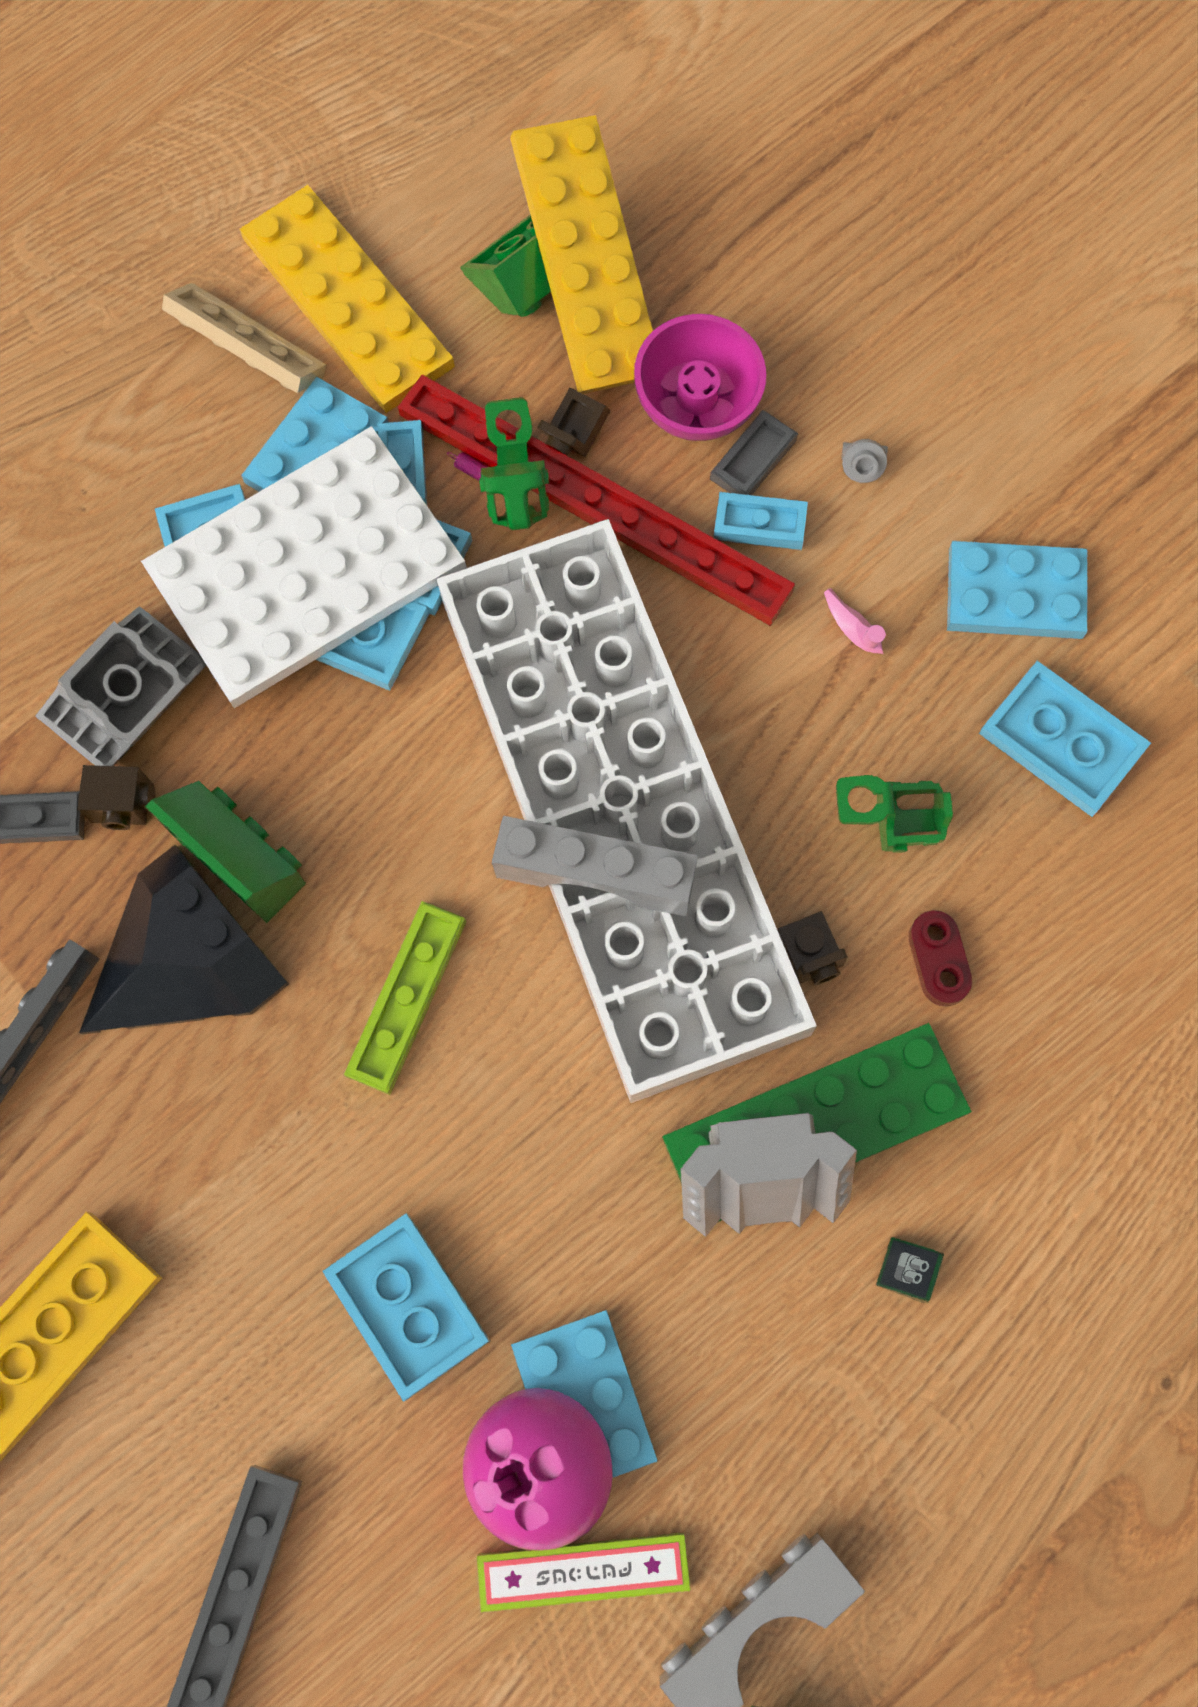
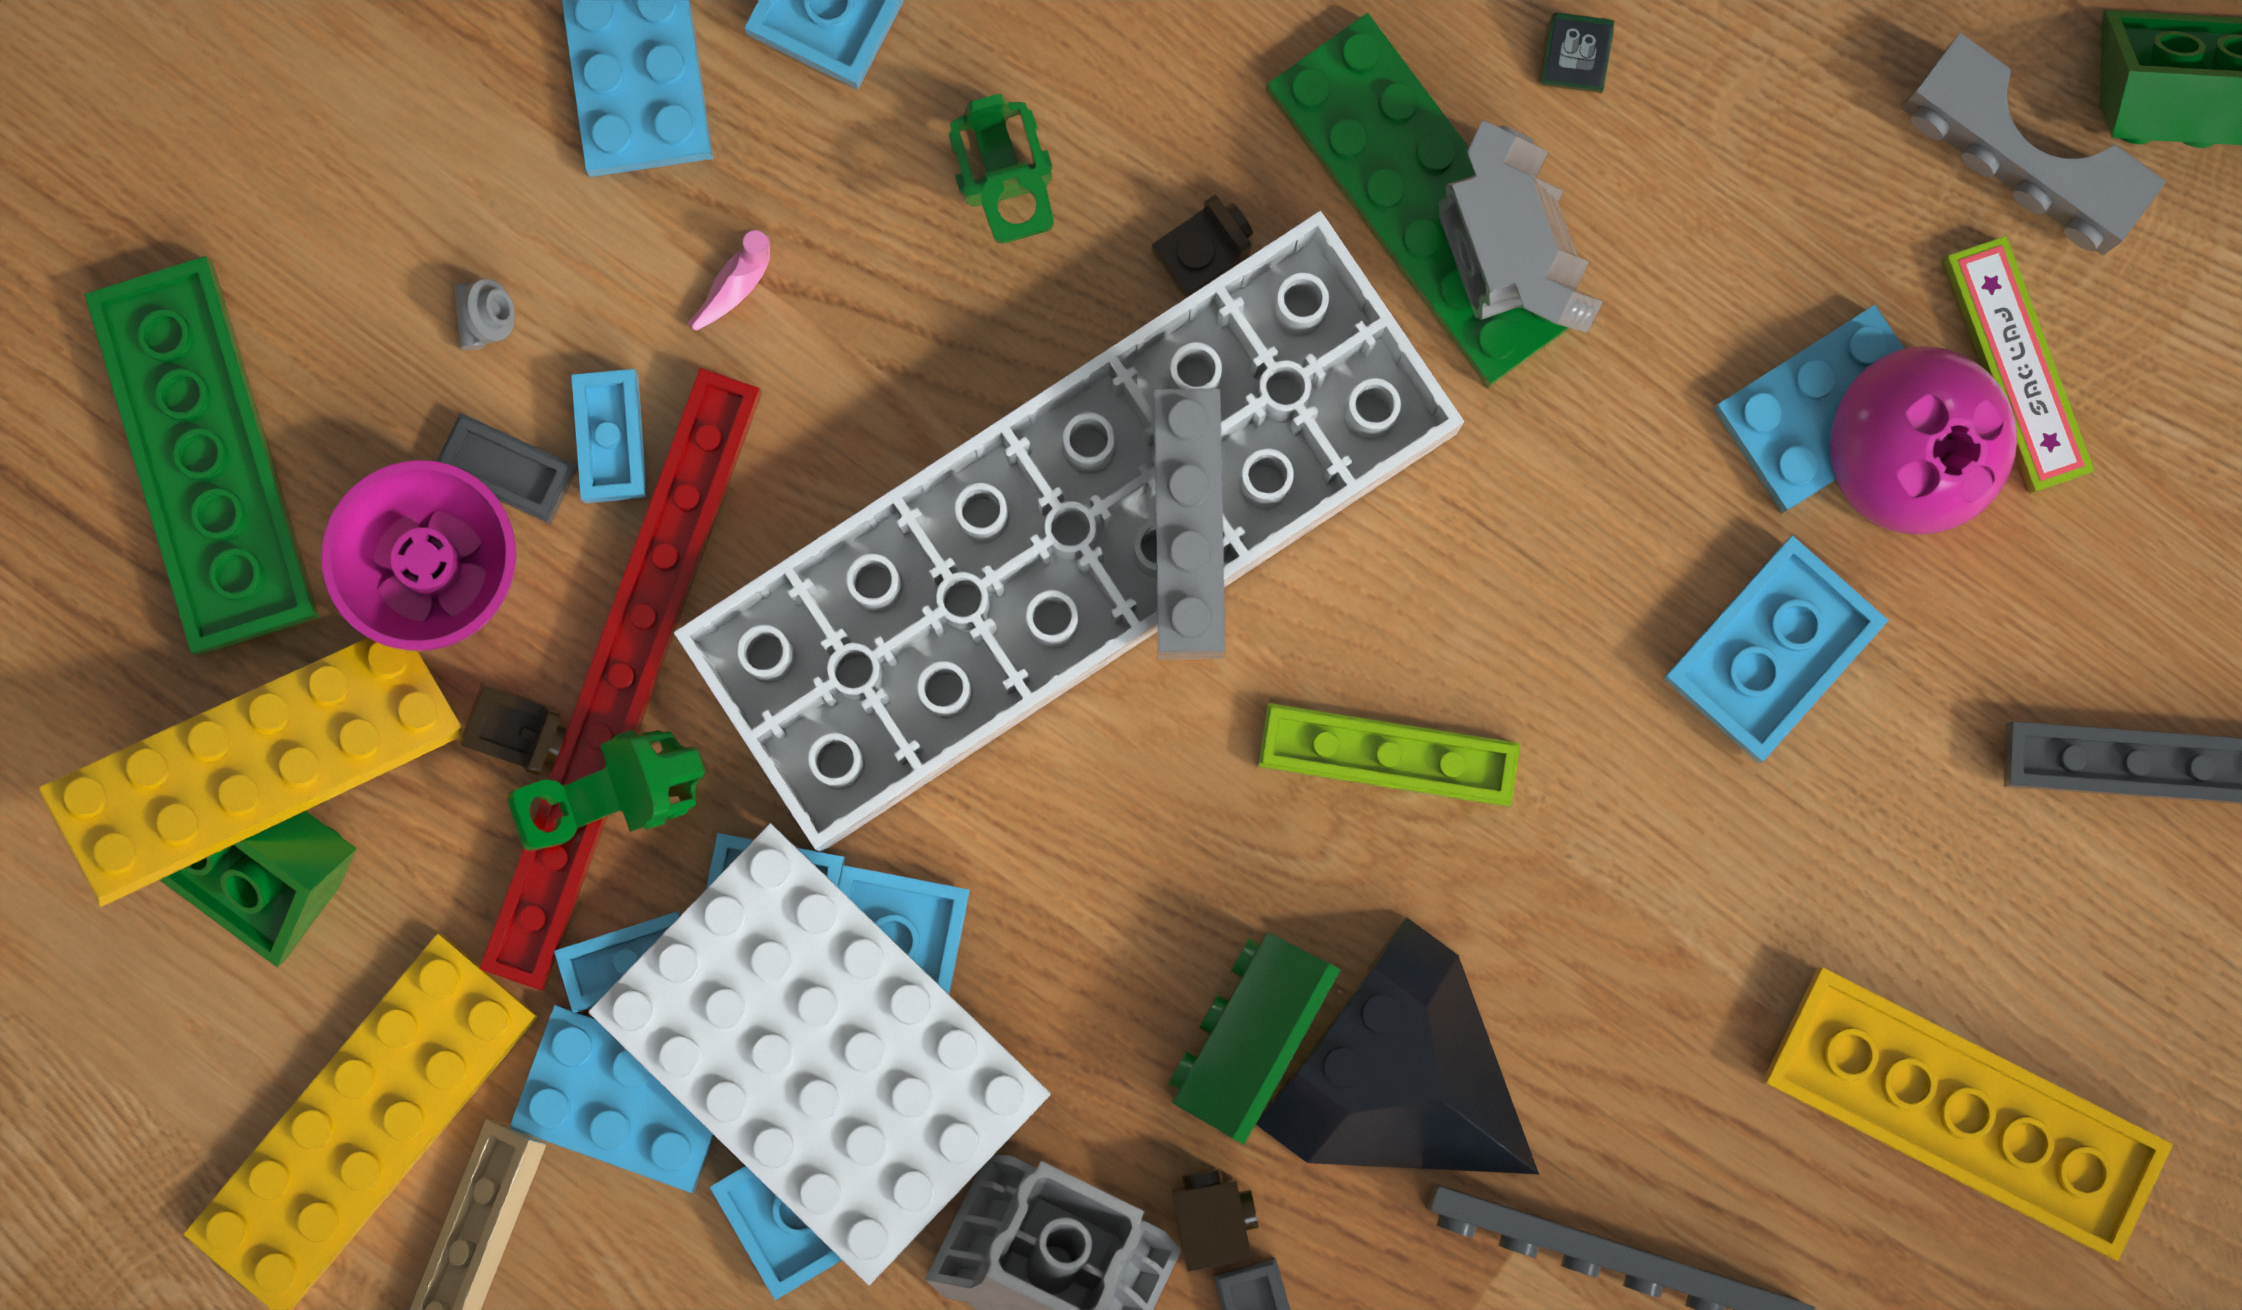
camera: 110 degrees left, 10 degrees up
dark pink piece [447,452,488,481] -> none
dark red plate [909,910,972,1007] -> none
none -> green plate [84,256,320,656]

